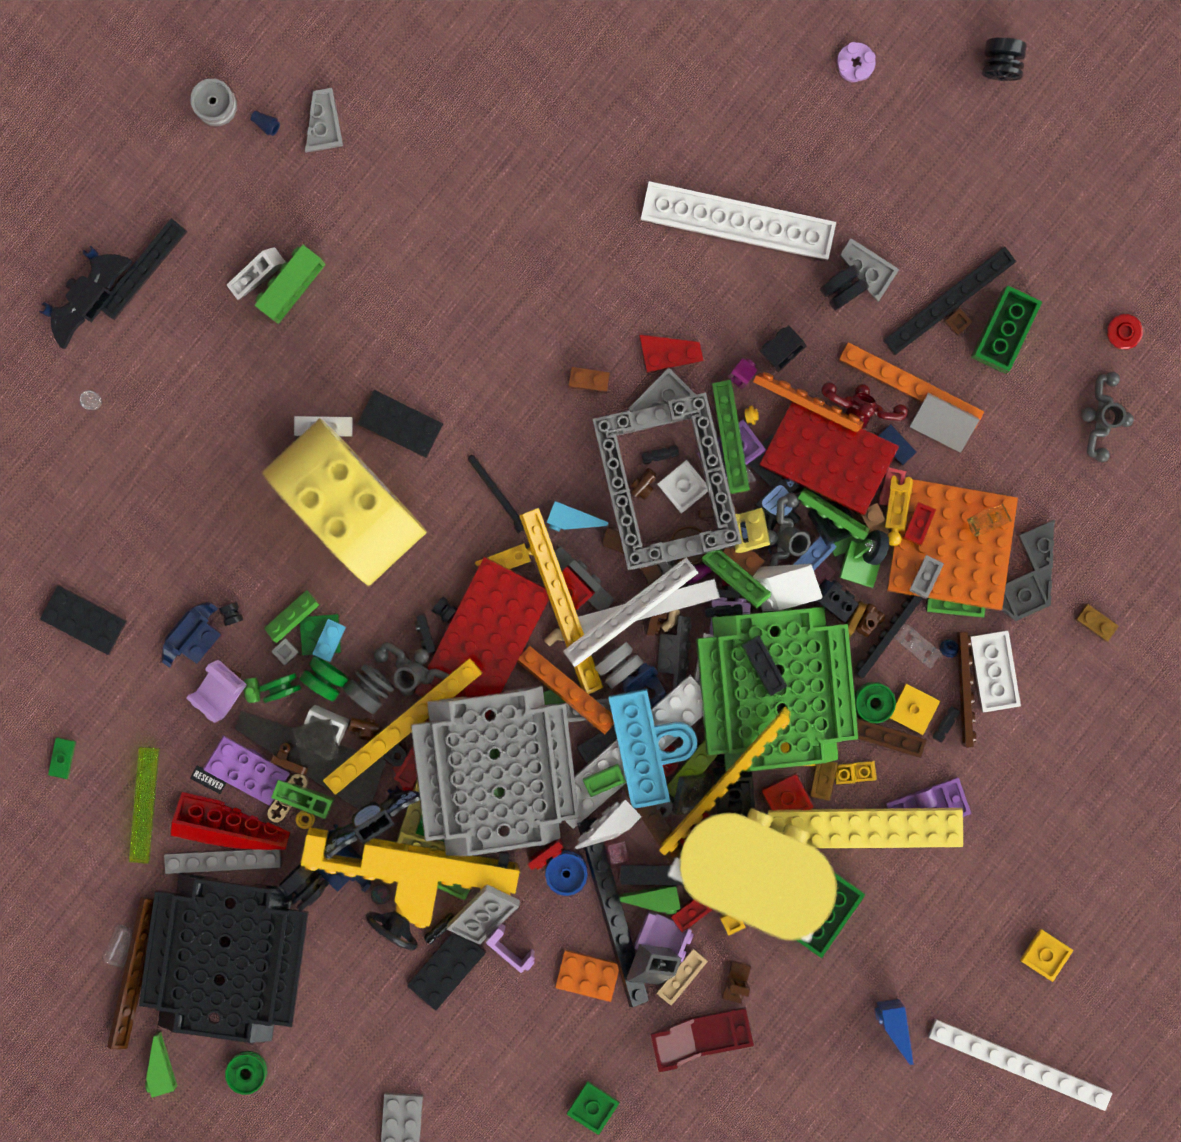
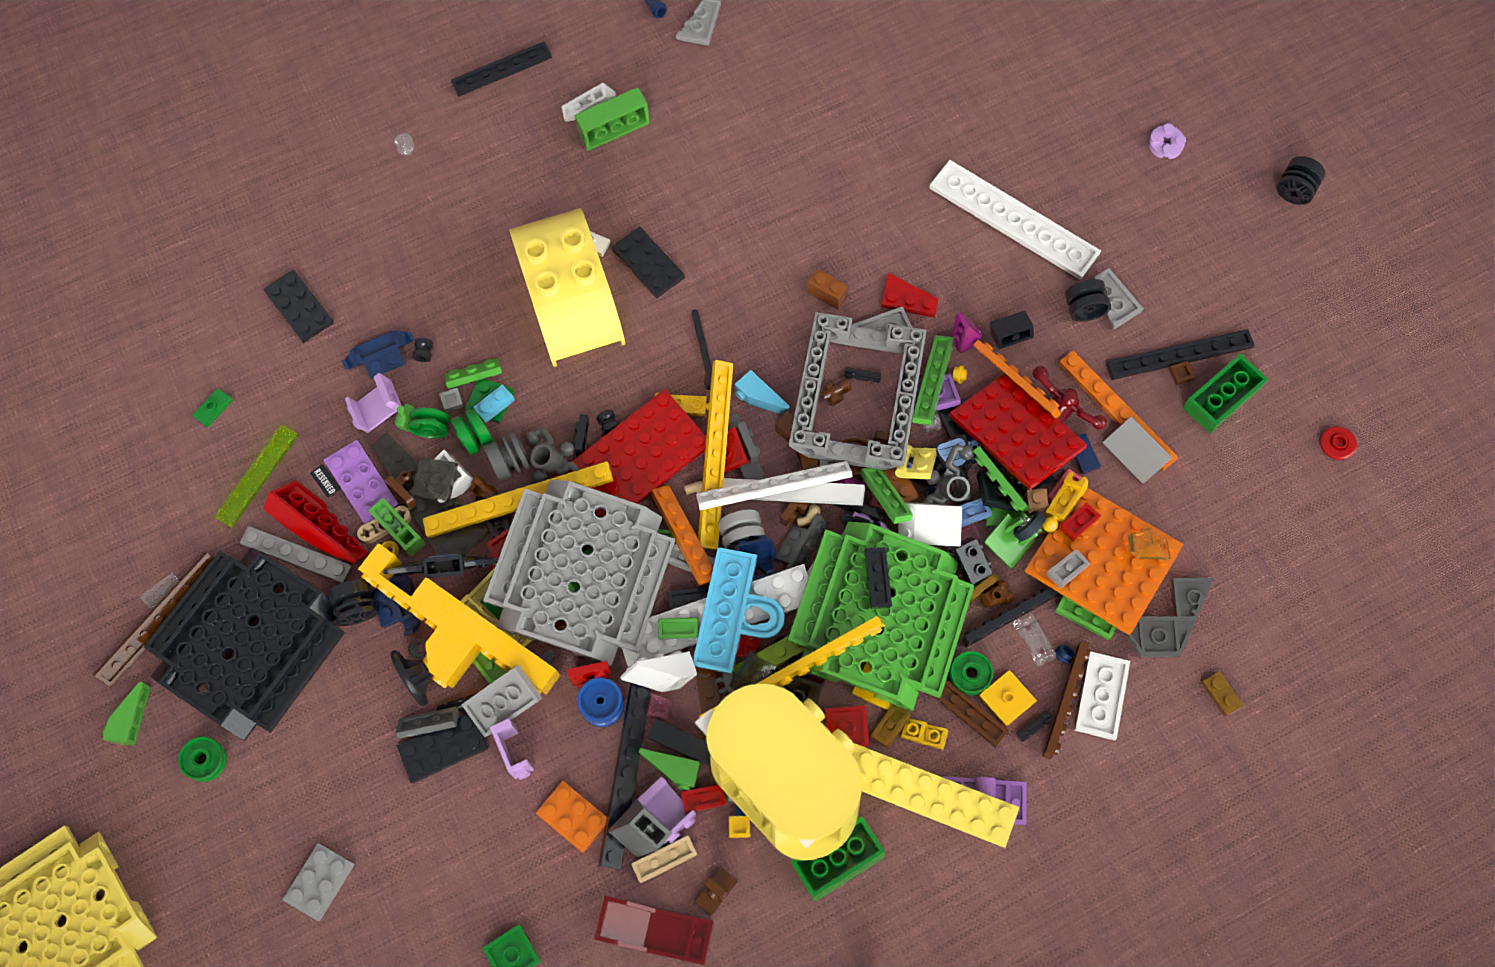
camera: 30 degrees right, 20 degrees down
black torso [39,246,132,349] -> none
white plate [657,460,708,514] -> none
dark grey wheel [1081,372,1134,463] -> none
none -> dark grey plate [396,707,459,739]

